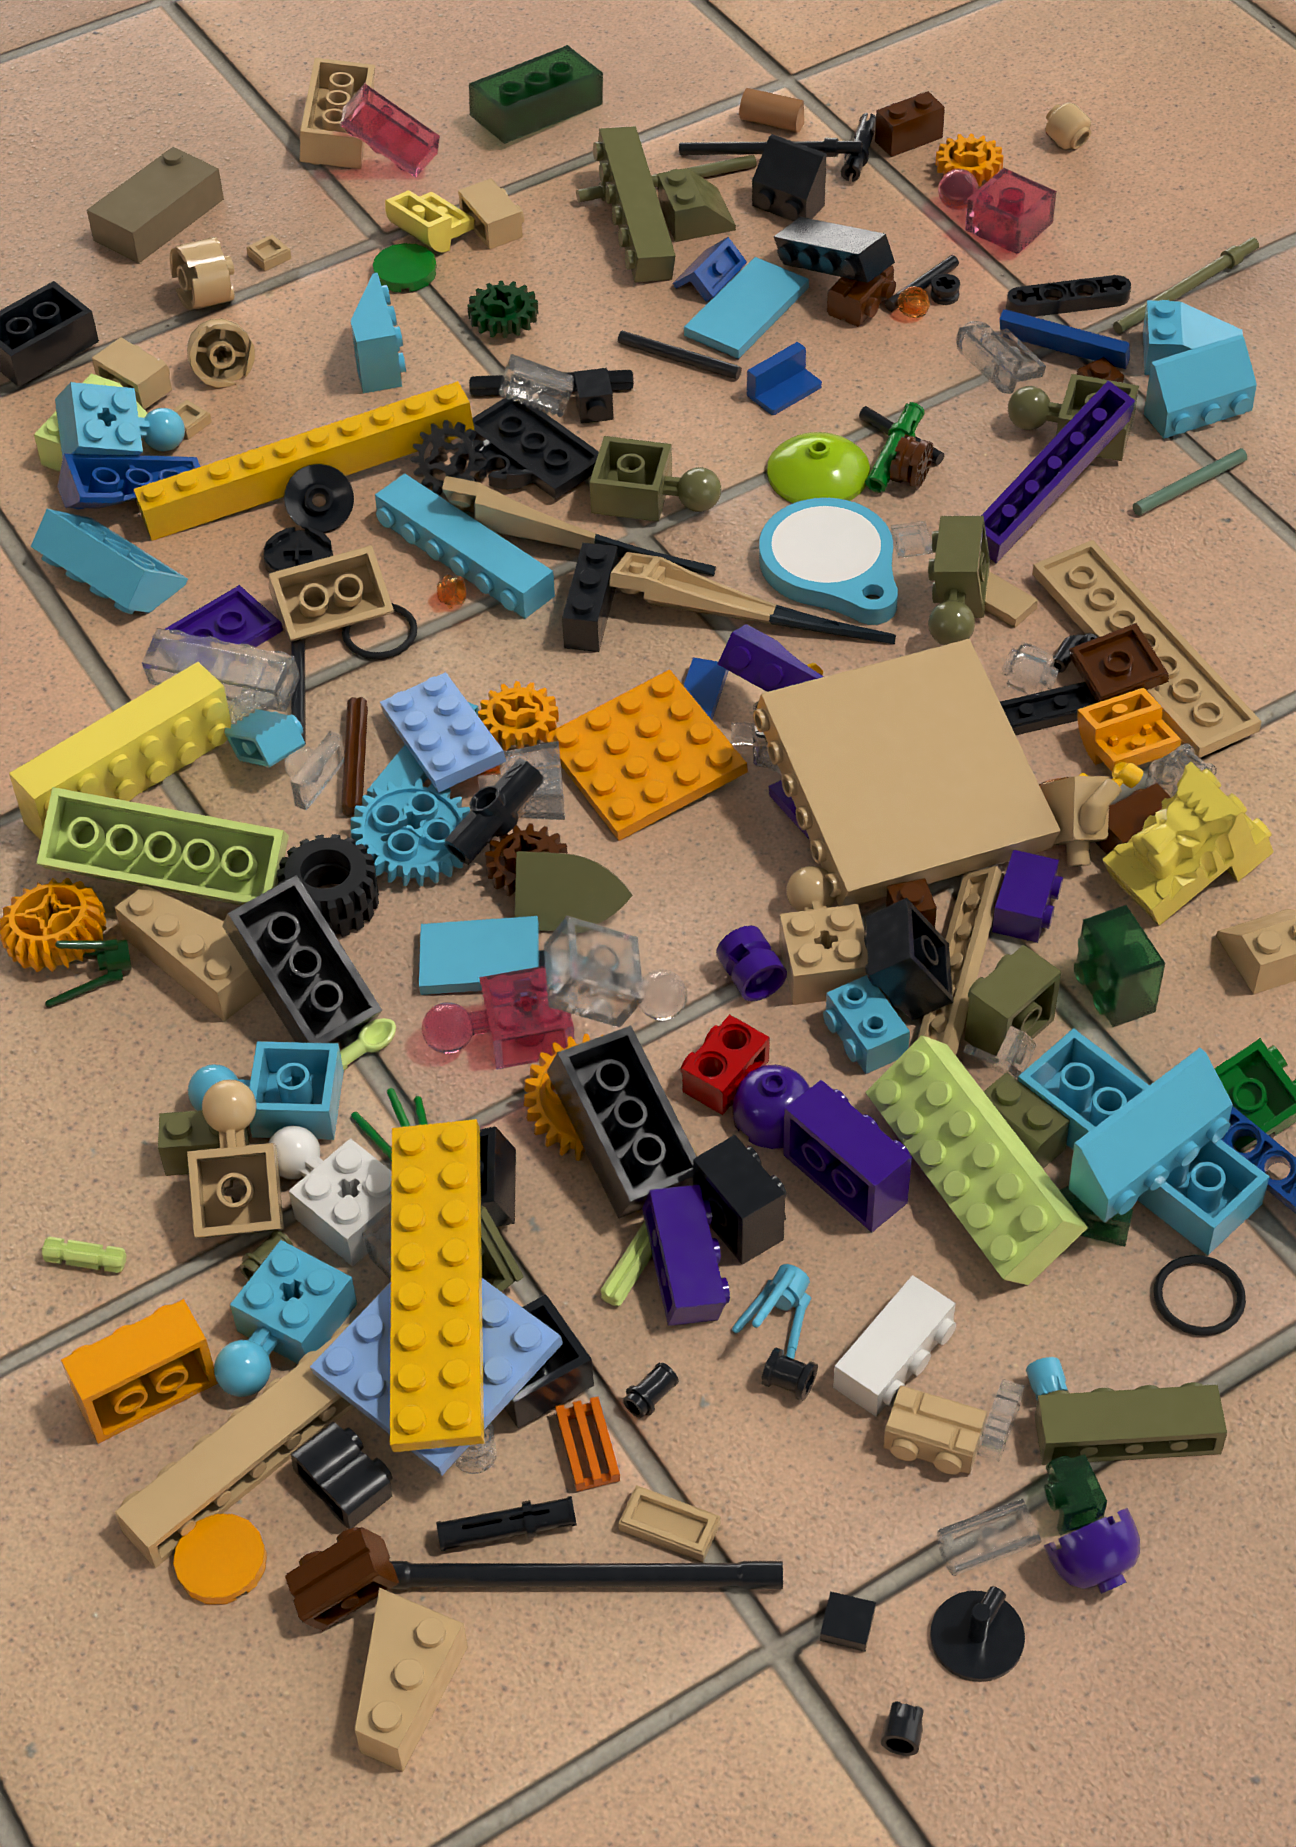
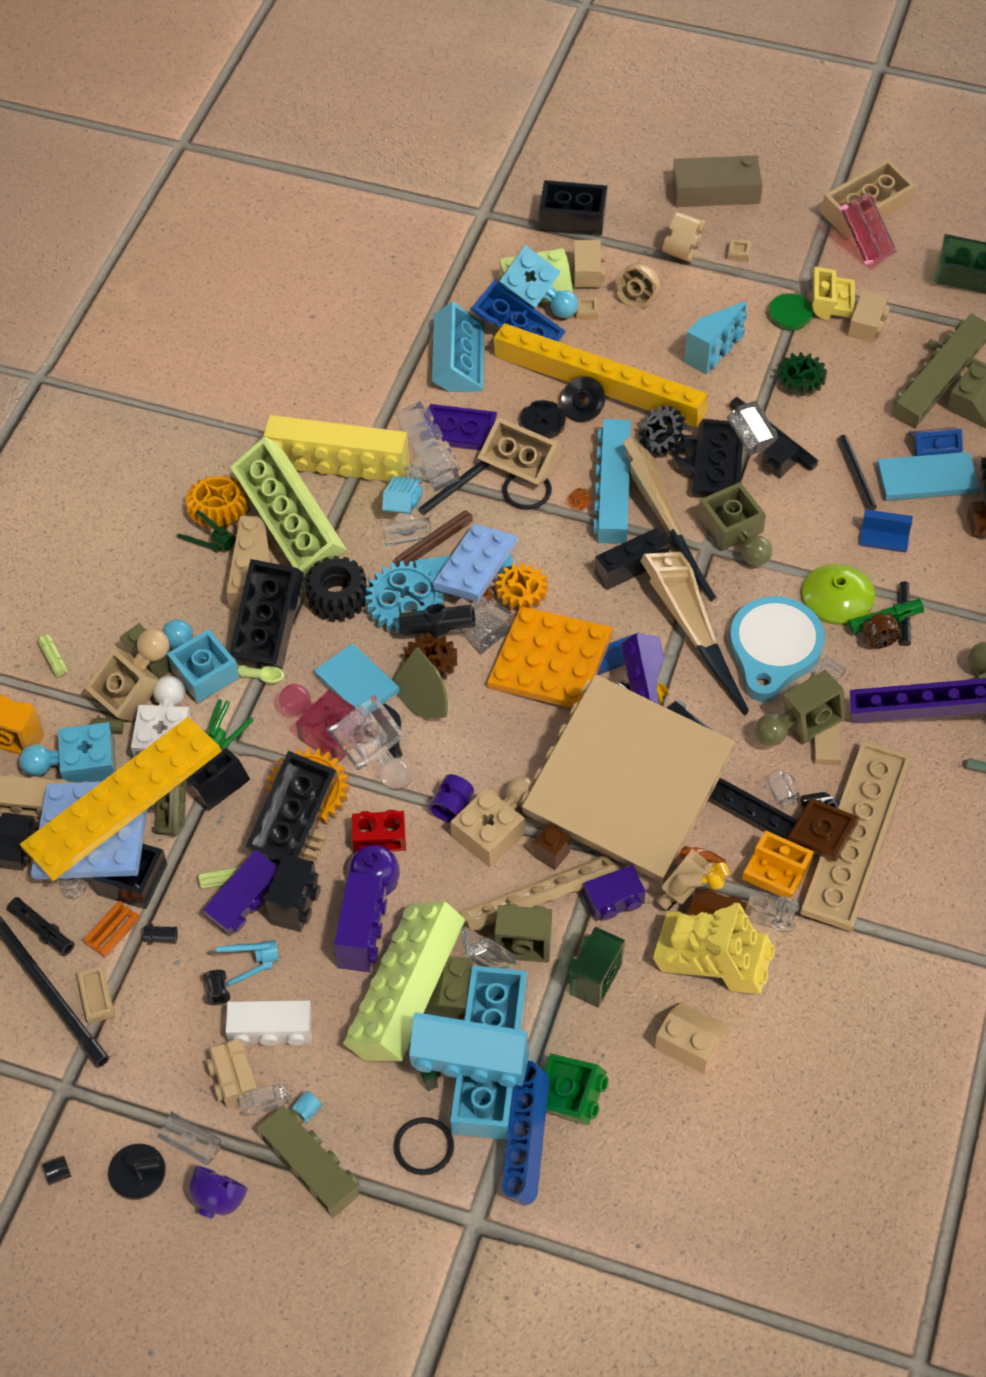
camera: 50 degrees right, 5 degrees up
black tile [820,1591,876,1652] -> none
medium azure brick [823,975,910,1074] -> none
black brick [864,898,953,1021] -> none
clear green brick [1044,1454,1107,1536] -> none

